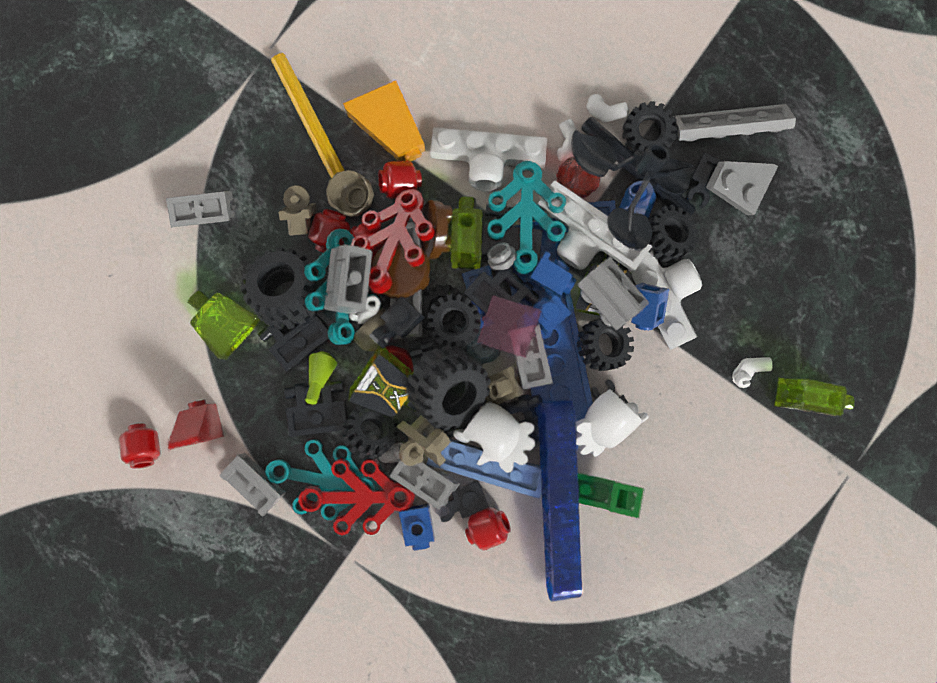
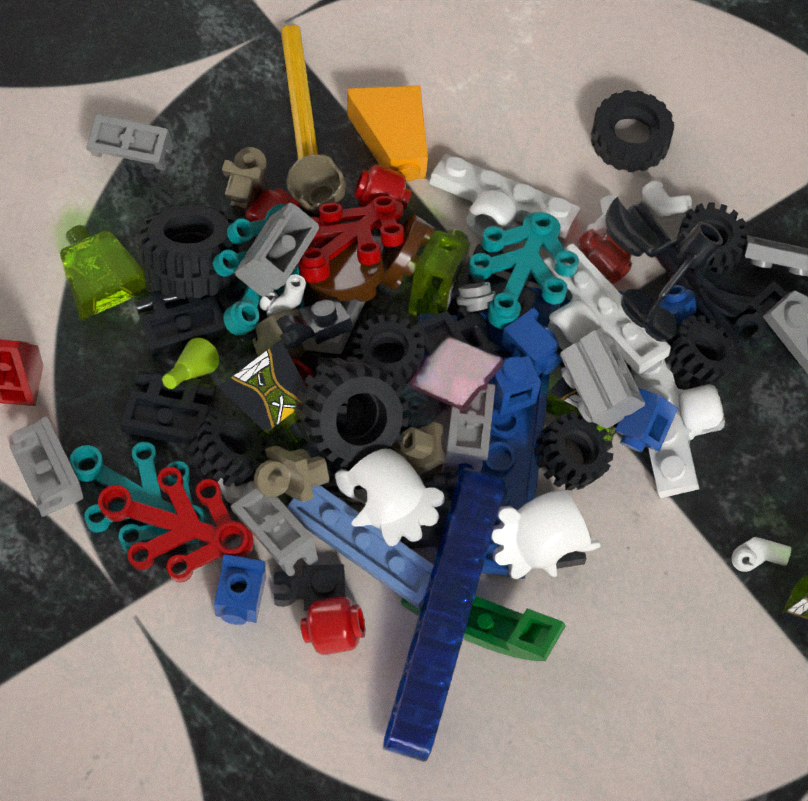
camera: 15 degrees right, 25 degrees down
none -> black tyre [591,90,674,172]

